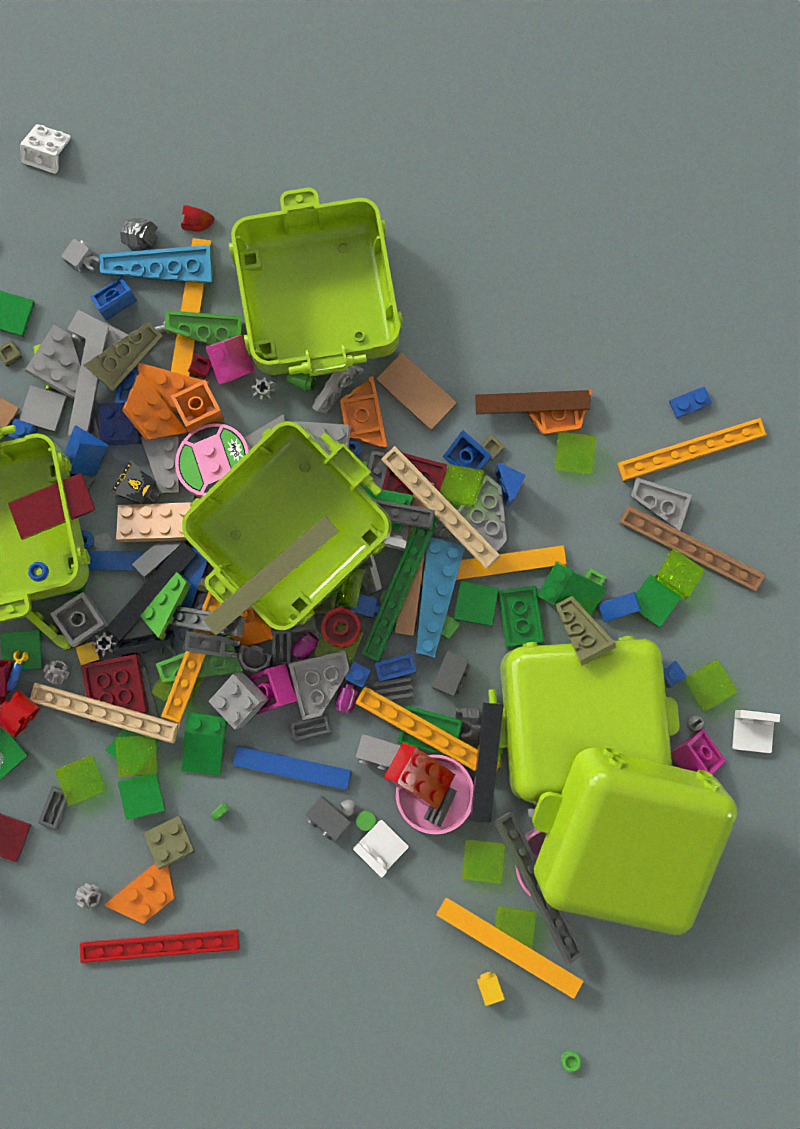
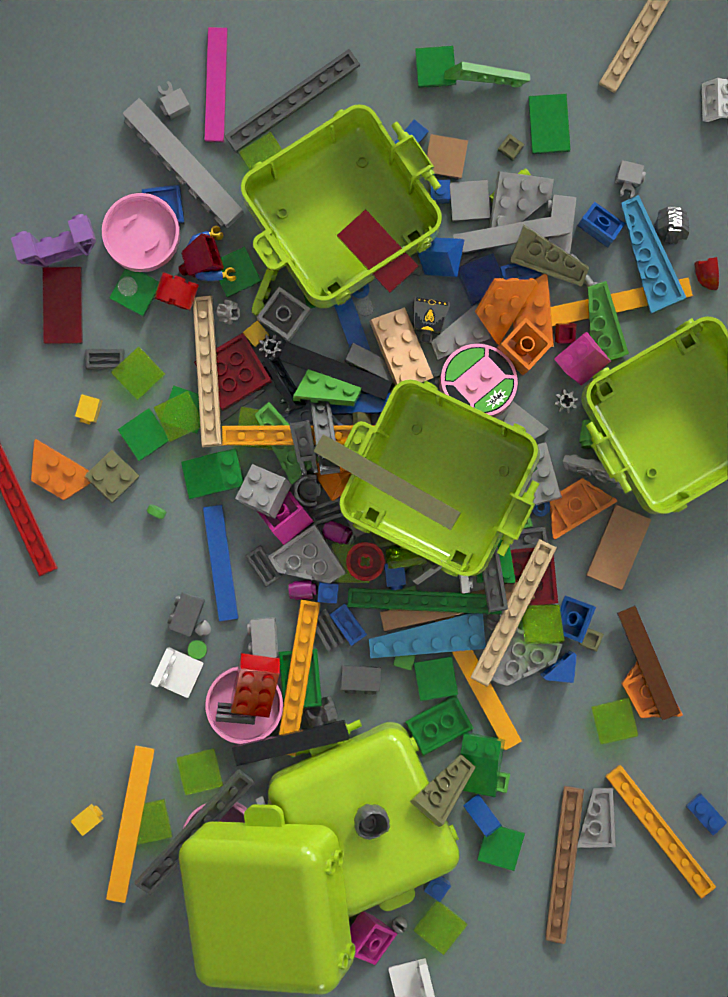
camera: 70 degrees right, 5 degrees up
blue plate [28,562,49,582] -> none
light grey gear [75,883,101,909] -> none
bright green tile [561,1050,581,1072] -> none
clear neon green tile [654,548,705,600] -> none
none -> yellow brick [75,394,103,425]
none -> dark grey hair [354,804,390,840]

